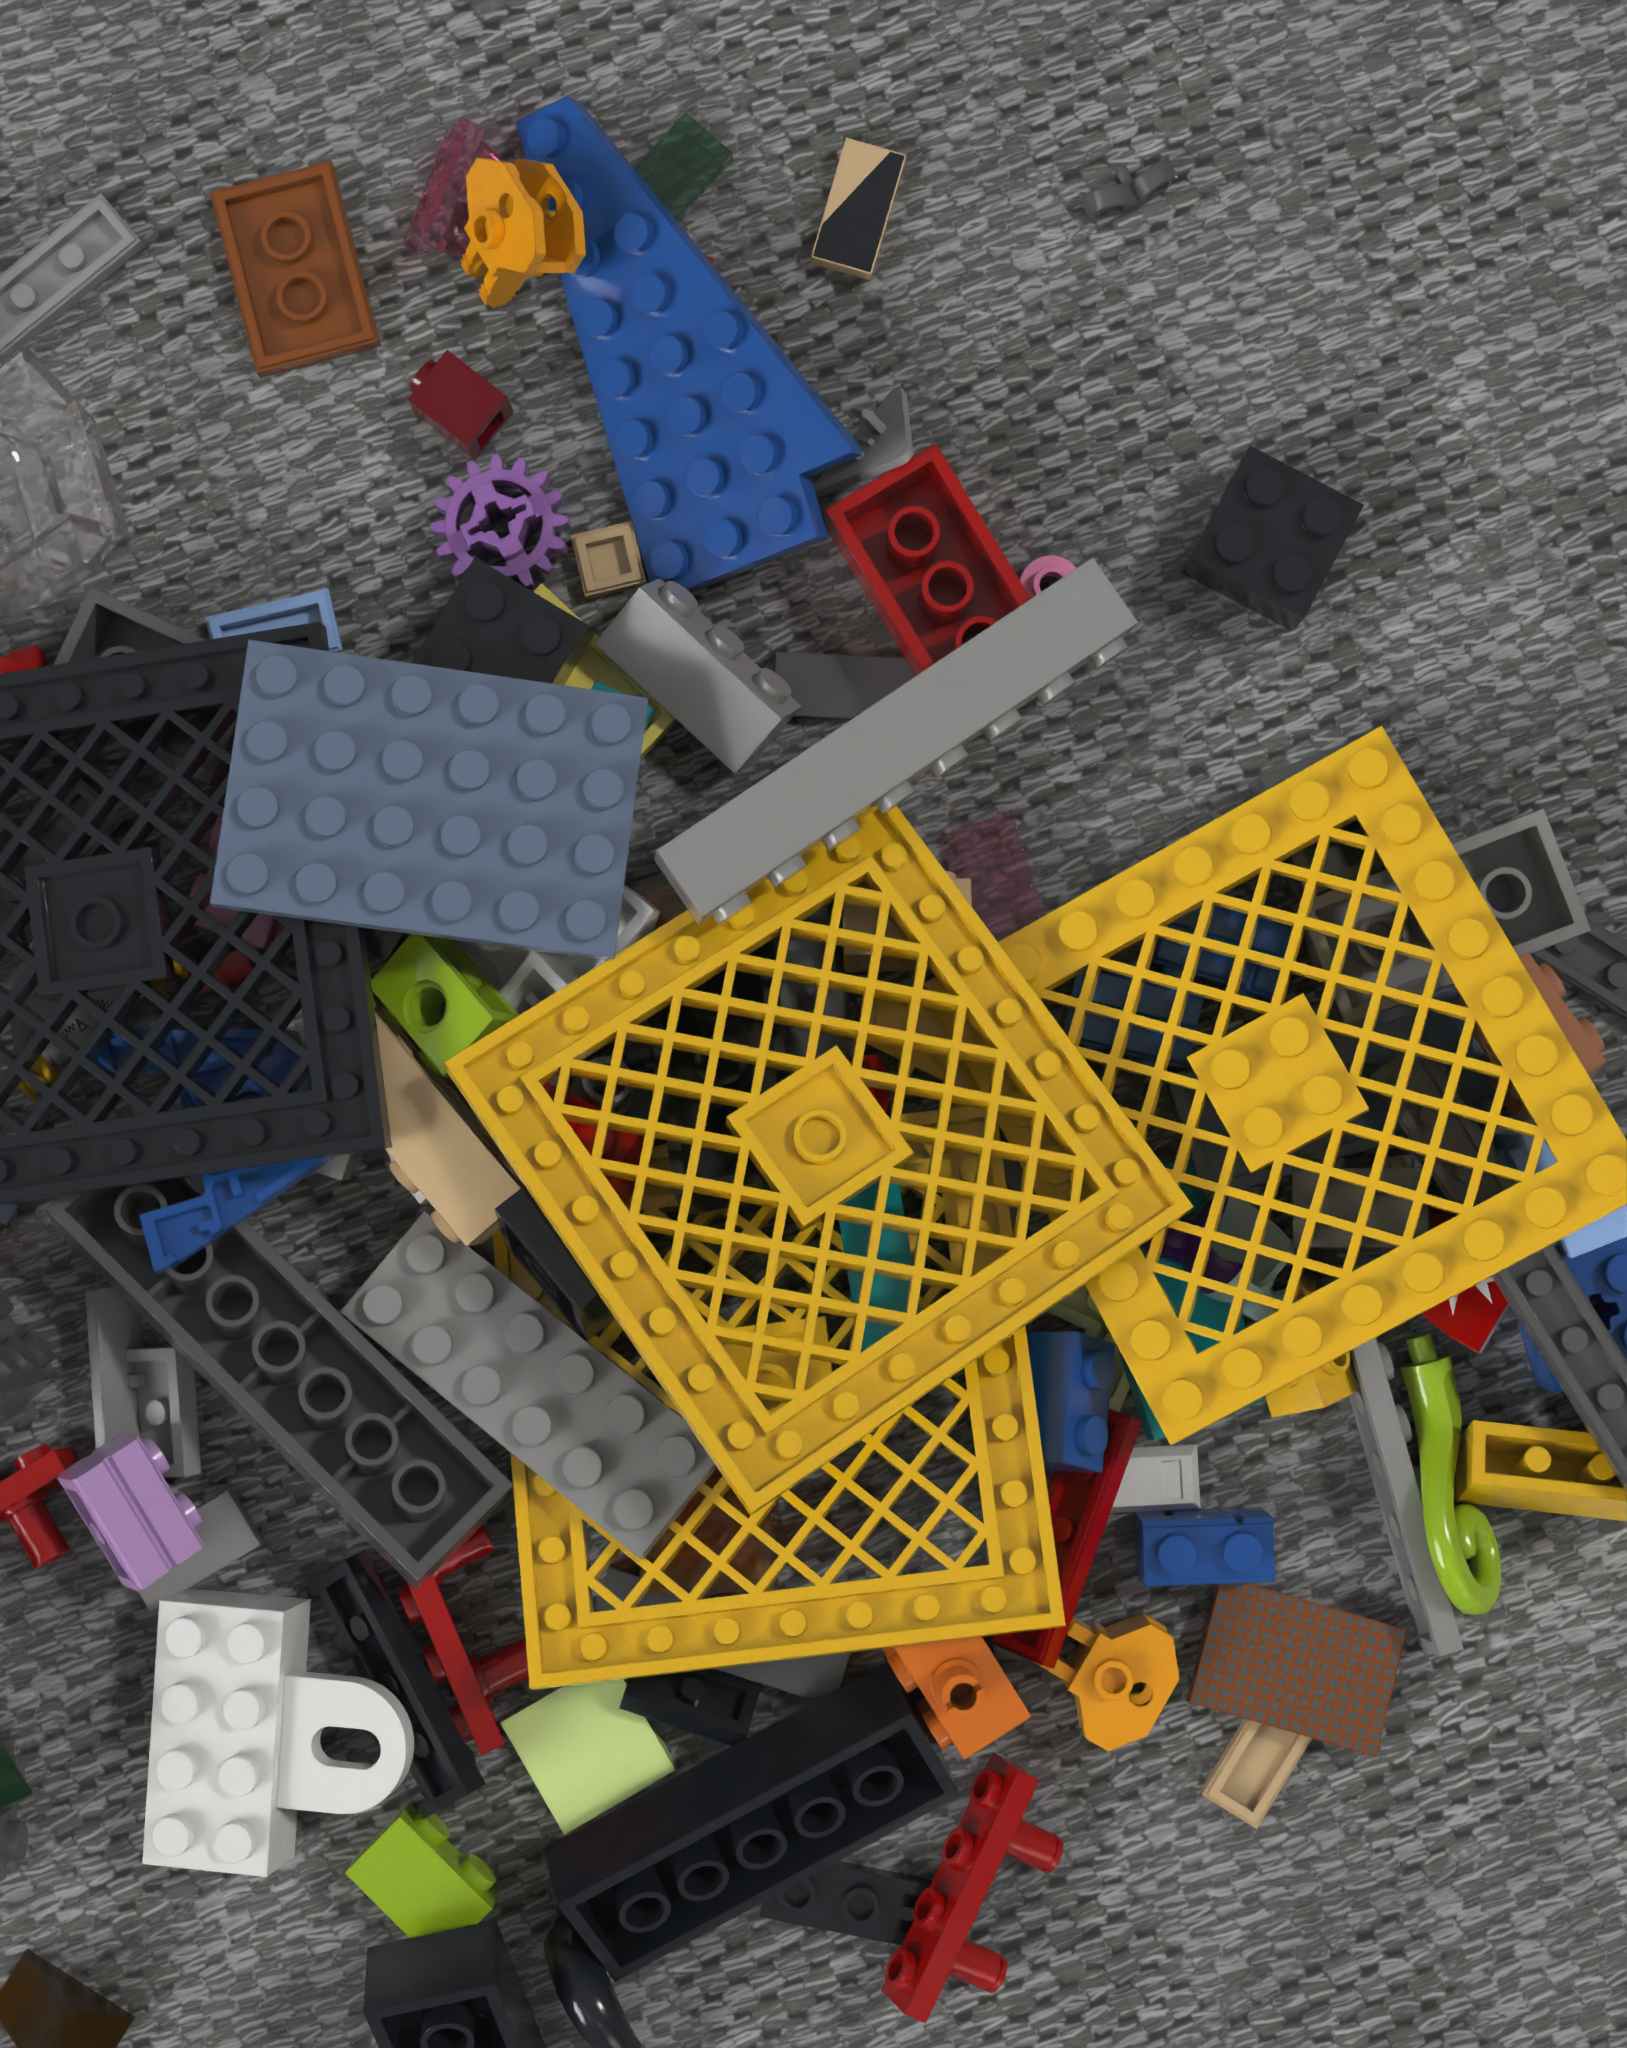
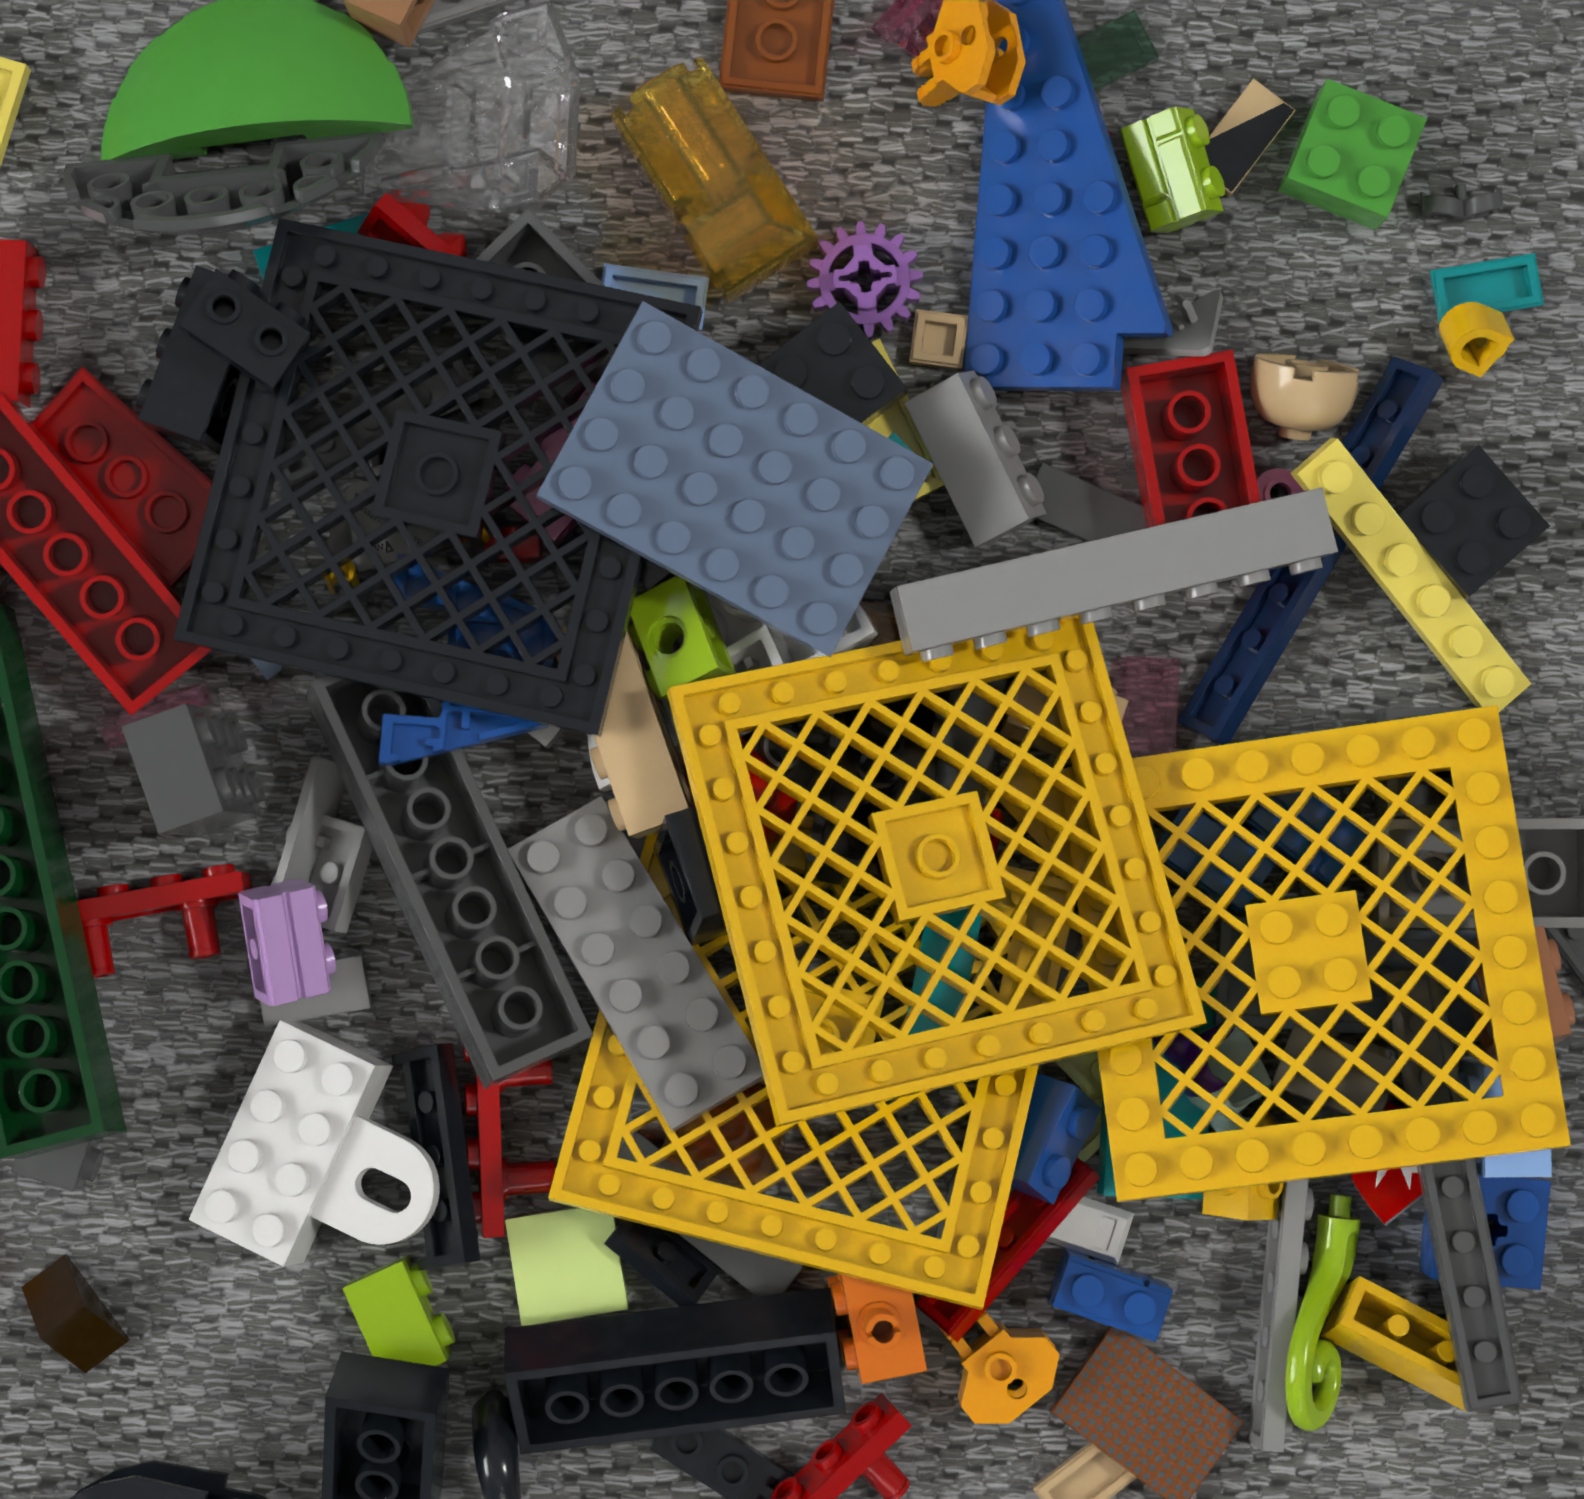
camera: 15 degrees right, 0 degrees up
dark red brick [407,350,514,461] -> none
none -> clear yellow brick [611,57,819,303]
none -> lime brick [1120,107,1225,233]
none -> dark blue plate [1177,356,1444,745]
none -> tan cylinder [1250,353,1359,441]
none -> bright green brick [1278,79,1427,230]
none -> light yellow plate [1290,438,1531,712]
none -> teal tile [1429,253,1544,323]
none -> yellow plate [1439,302,1515,378]

